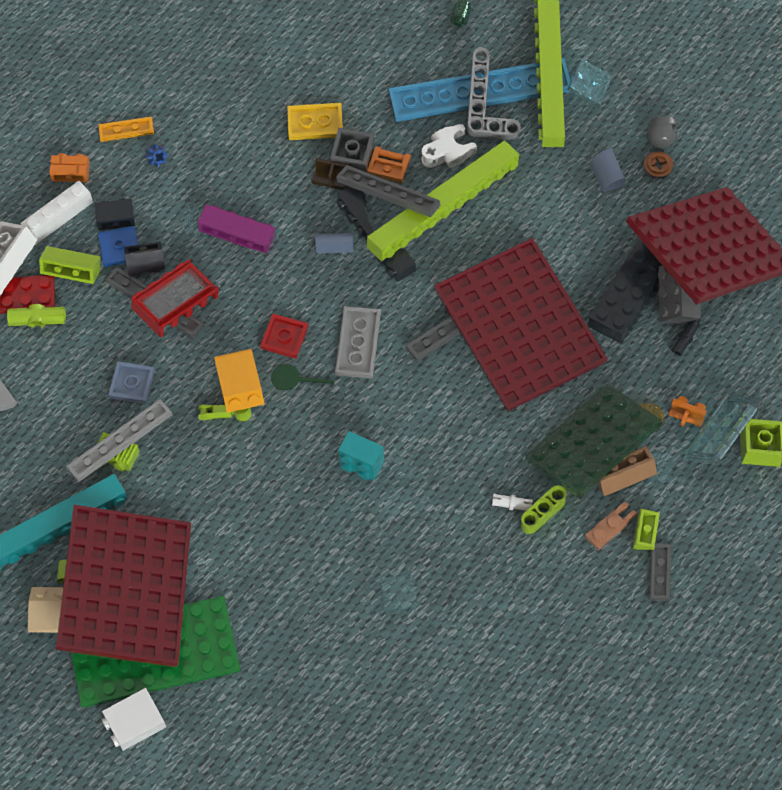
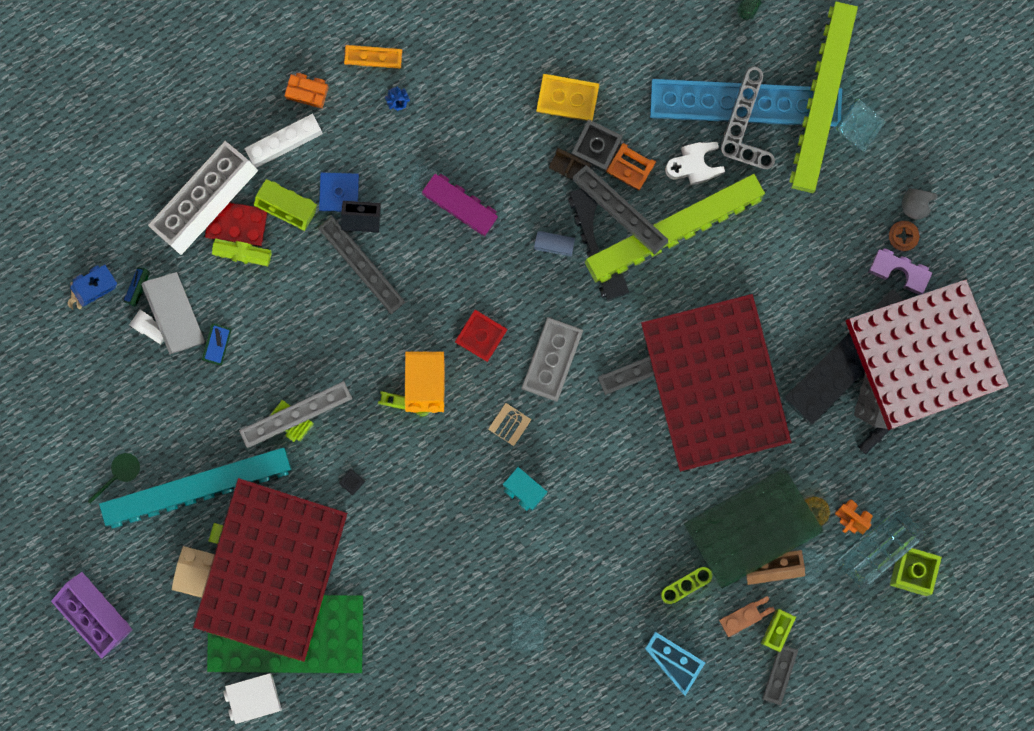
camera: 15 degrees right, 20 degrees up
black brick [95,198,135,230] -> none
sand blue plate [108,361,155,404] -> none
window [131,259,219,338] -> none
dark green piece [271,364,335,390] -> none
white pin [492,493,532,511] -> none
sand blue brick [590,148,624,192] -> none
none -> slope [202,323,232,366]
none -> black tile [339,469,366,496]
none -> piece [488,402,532,447]
none -> medium azure wedge [645,632,705,696]
none -> lavender arch [869,249,932,295]

